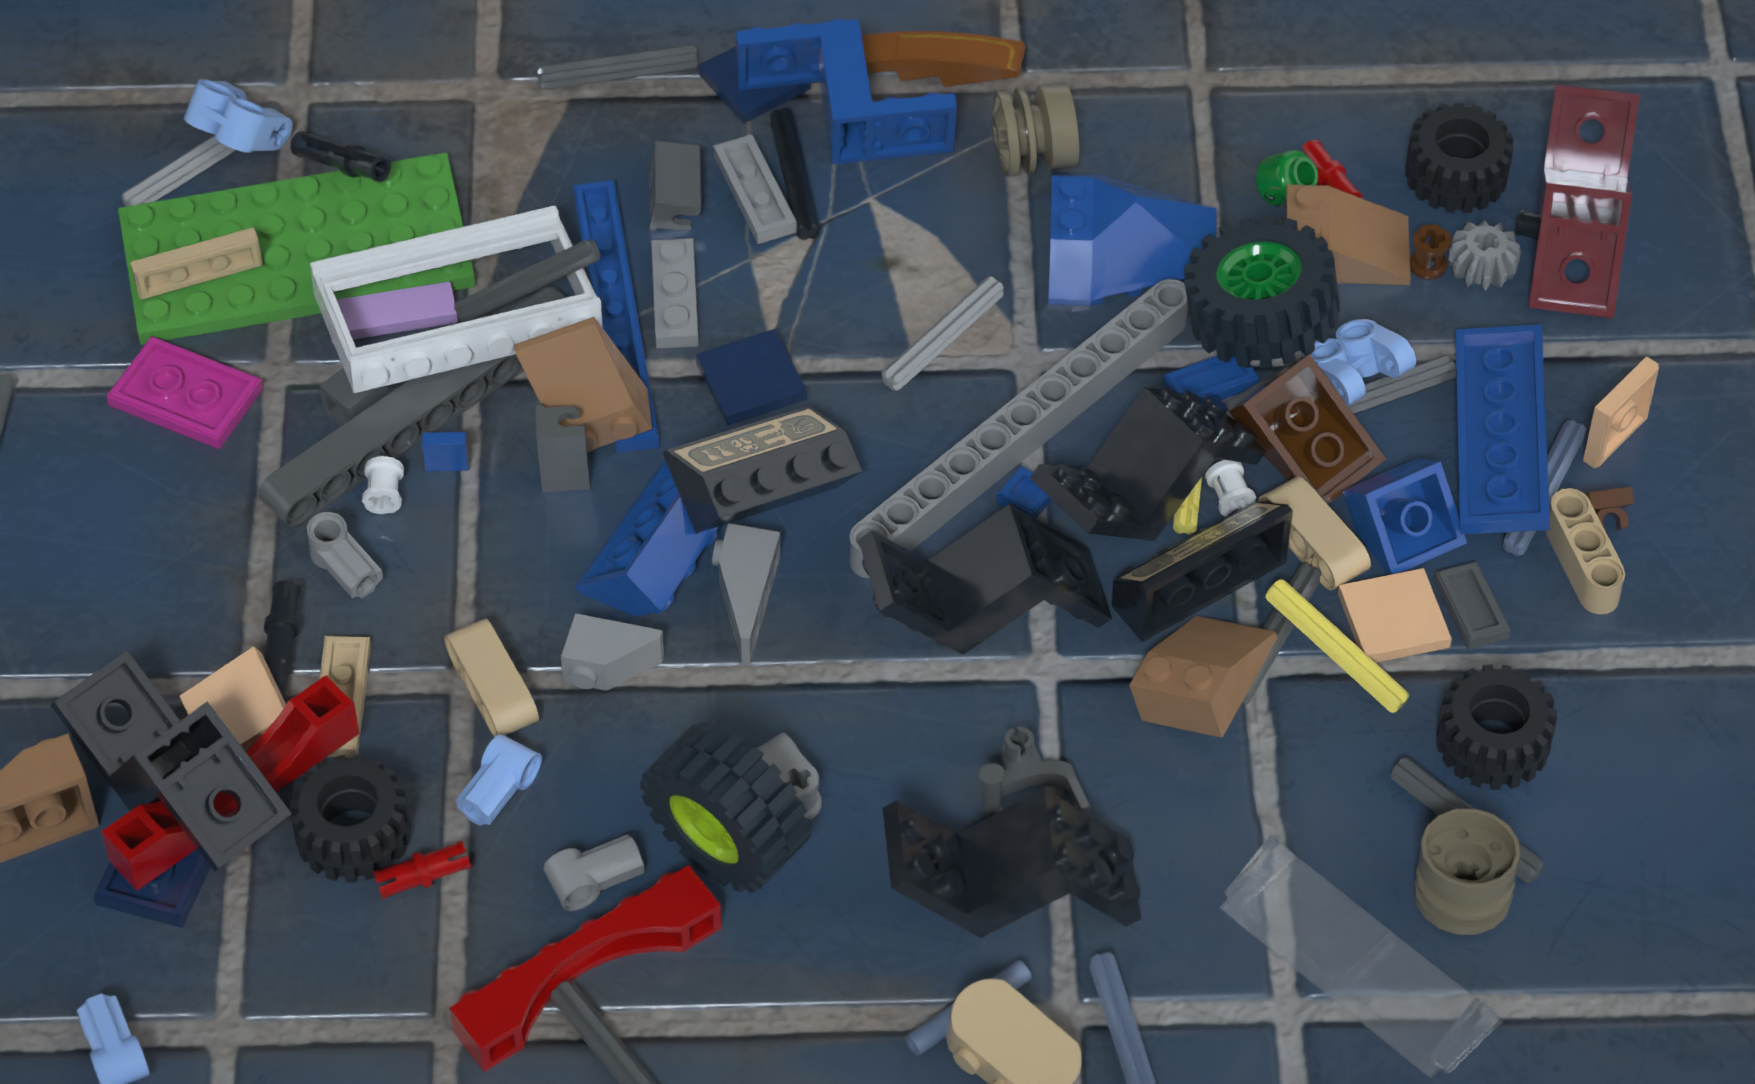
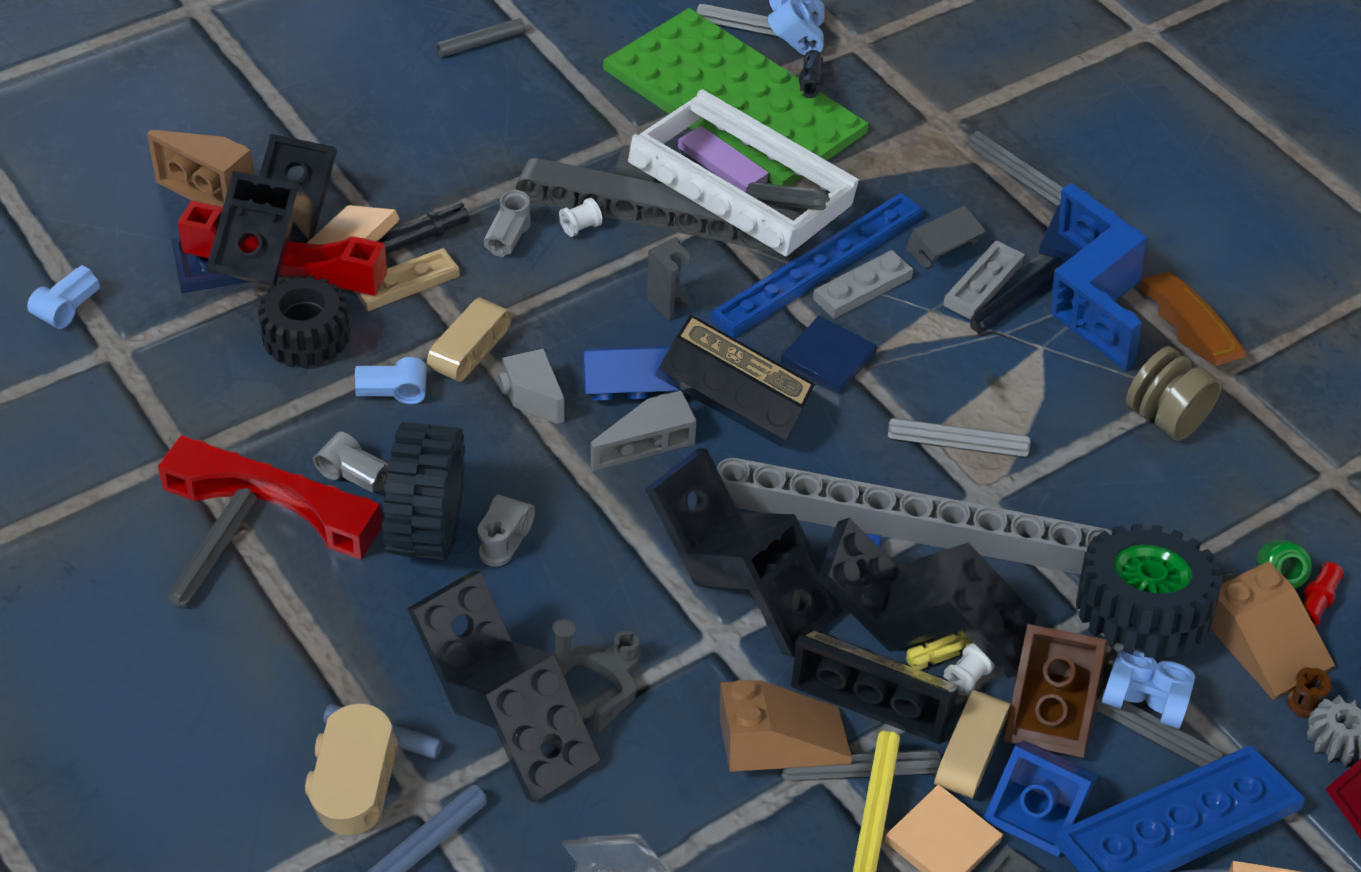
camera: 55 degrees right, 5 degrees down
dark pink tile [106,336,263,450] -> none
tan tile [130,227,263,300] -> none
red pin [373,840,471,900] -> none
blue tile [422,432,469,471] -> none
medium nougat slope [514,317,652,452] -> none
blue wedge [1048,172,1217,306] -> none
blue tile [1163,356,1259,401] -> none

